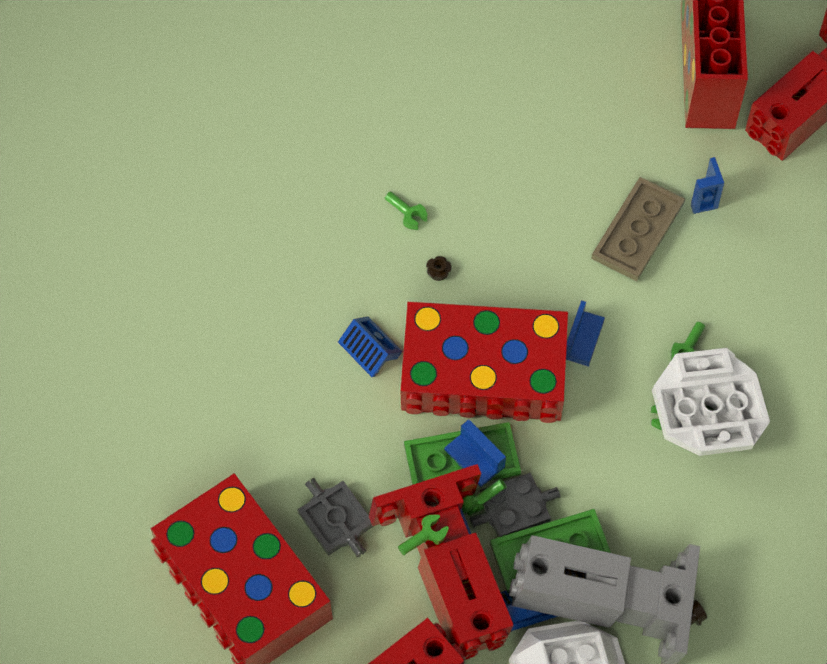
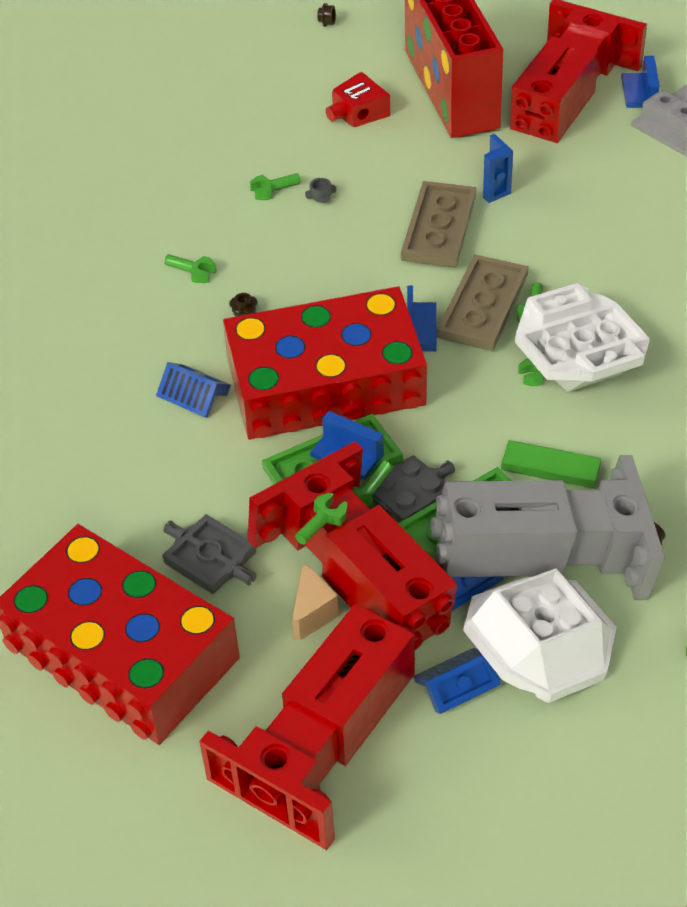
camera: 15 degrees left, 15 degrees down
none -> bright green bar [250,173,301,200]
none -> tan slope [292,565,339,640]
none -> dark grey plate [305,178,336,203]
none -> red torso [326,72,390,127]
none -> dark tan plate [437,254,529,351]
none -> bright green tile [501,440,601,488]

